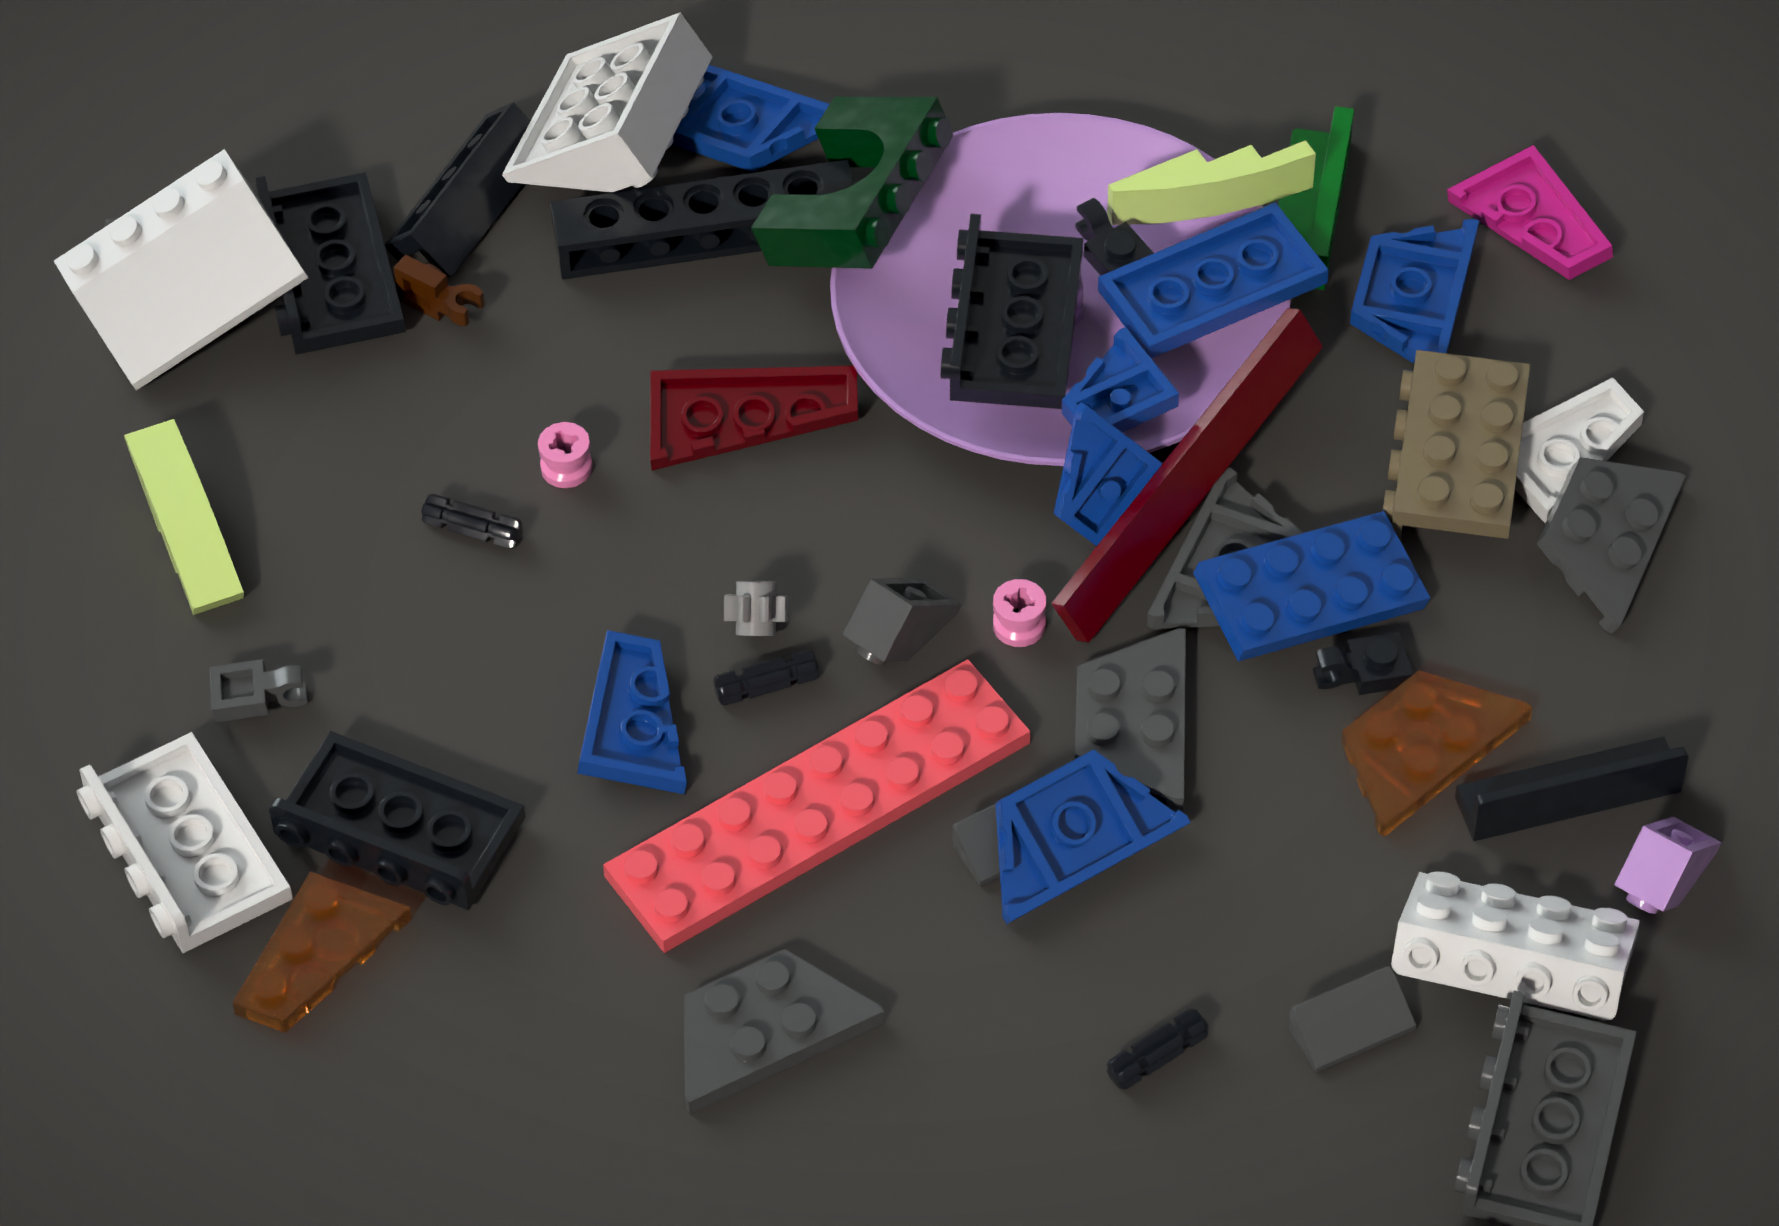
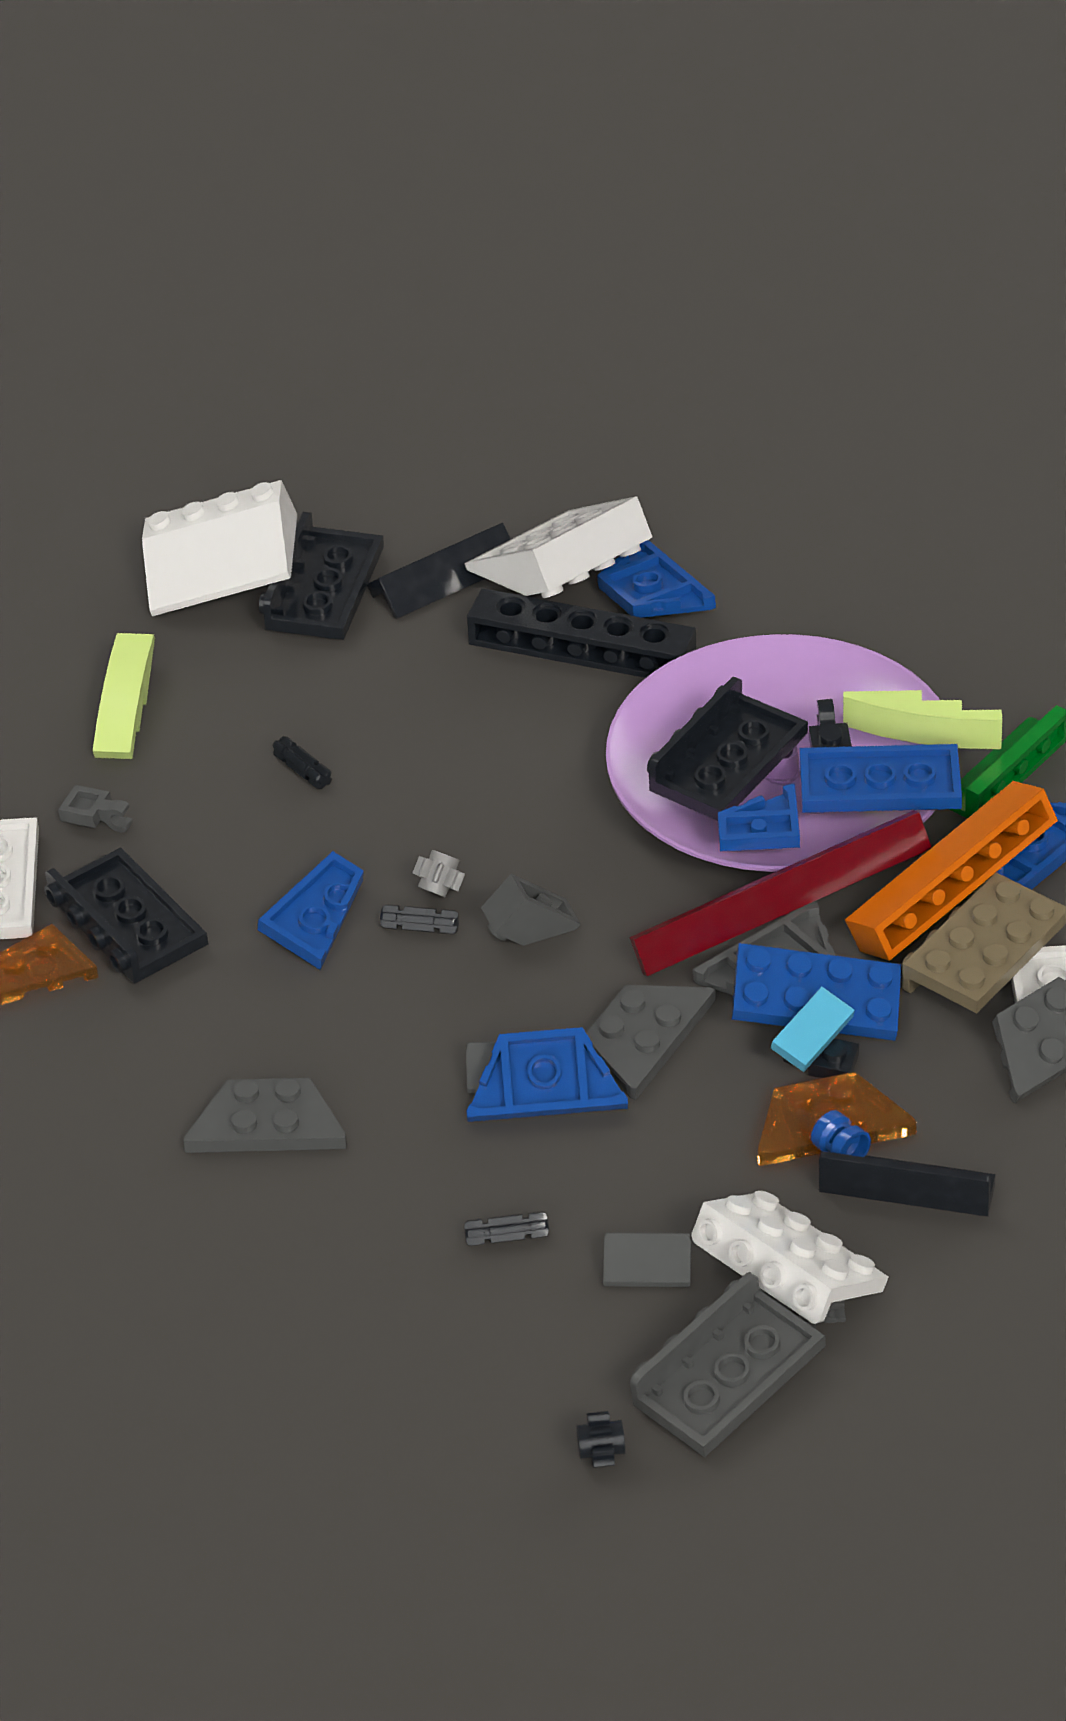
camera: 30 degrees right, 10 degrees down
reddish brown plate [393,255,485,326] -> none
bright pink wheel [538,422,593,489] -> none
coral plate [603,659,1030,953] -> none
dark red wing [650,366,858,471] -> none
dark green arch [751,96,953,269] -> none
bright pink wheel [993,579,1046,647] -> none
blue wing [1053,402,1163,546] -> none
lavender slope [1614,817,1722,914] -> none
none -> medium azure tile [771,987,855,1072]
none -> blue wheel [811,1110,871,1157]
none -> orange brick [845,781,1058,961]

